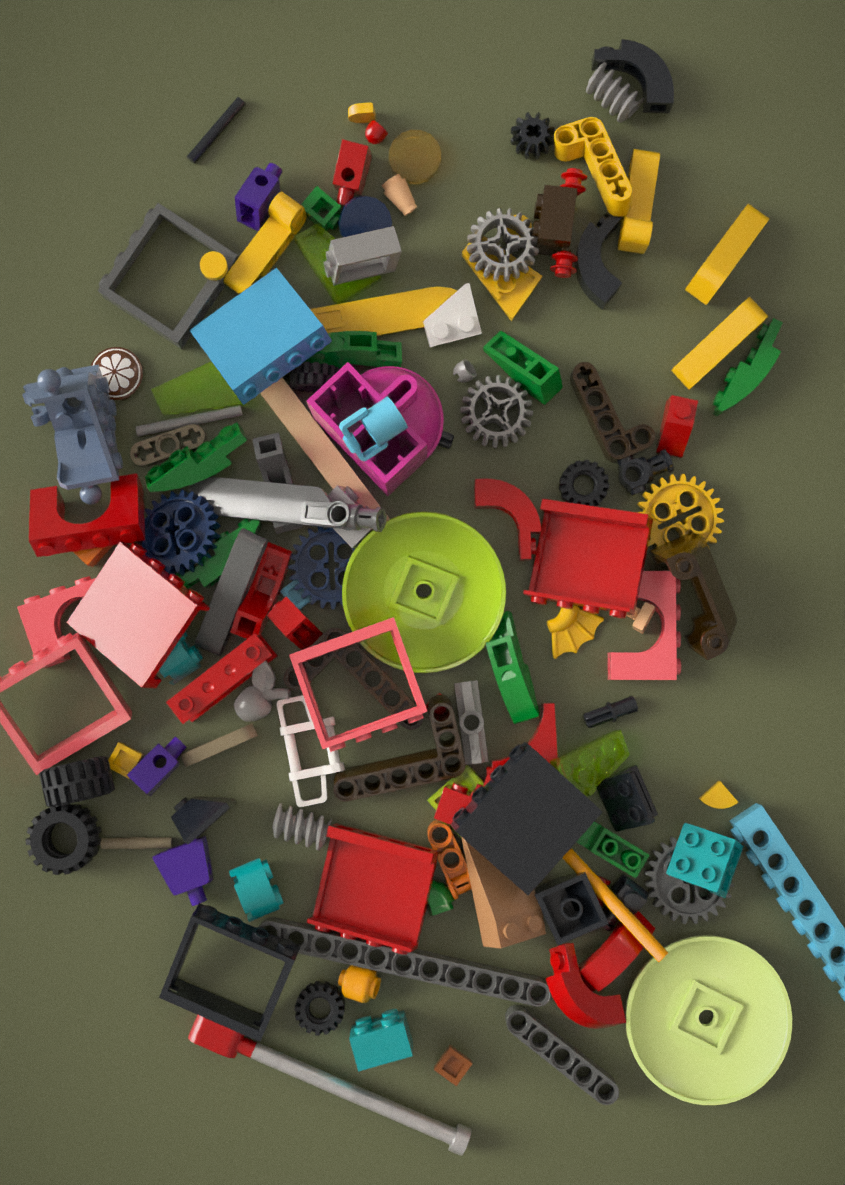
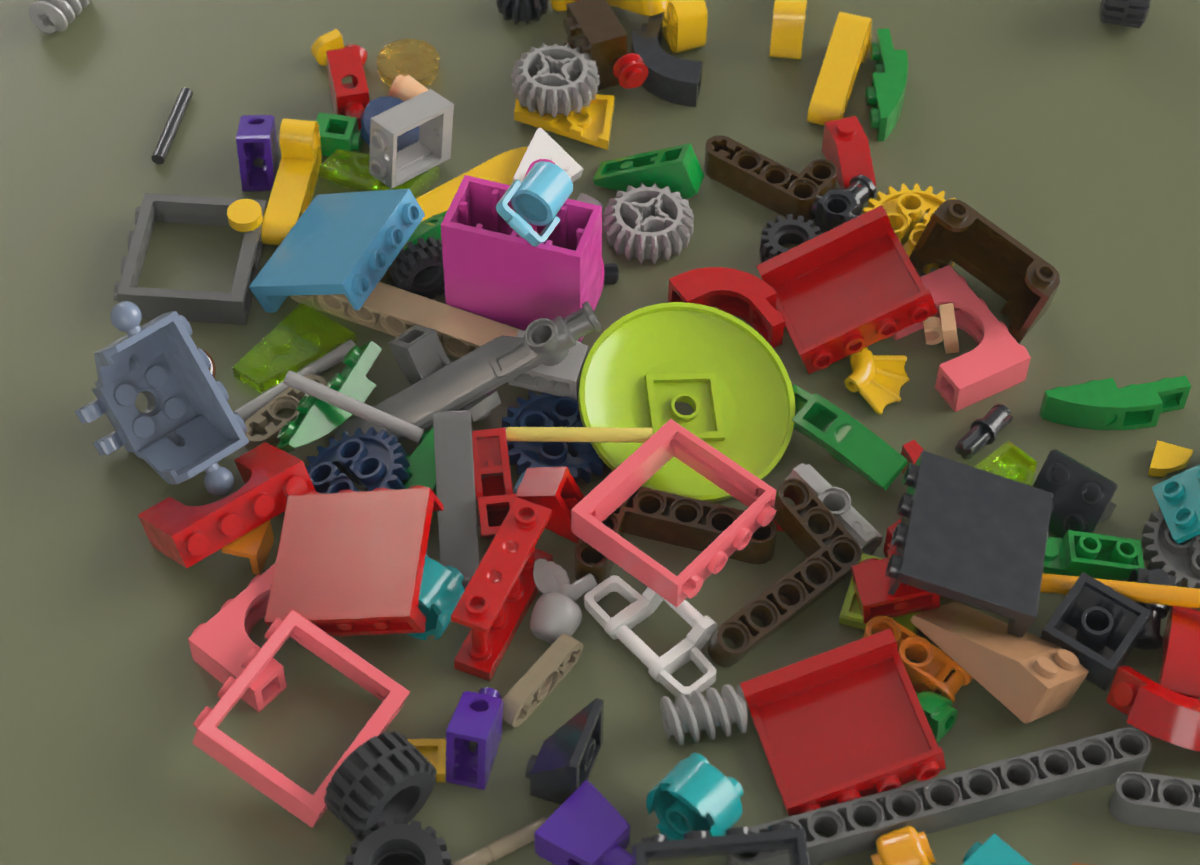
camera: 30 degrees left, 35 degrees down
none -> light grey bar [284,370,424,443]
none -> light yellow bar [506,427,653,443]
none -> green slope [1039,375,1191,430]

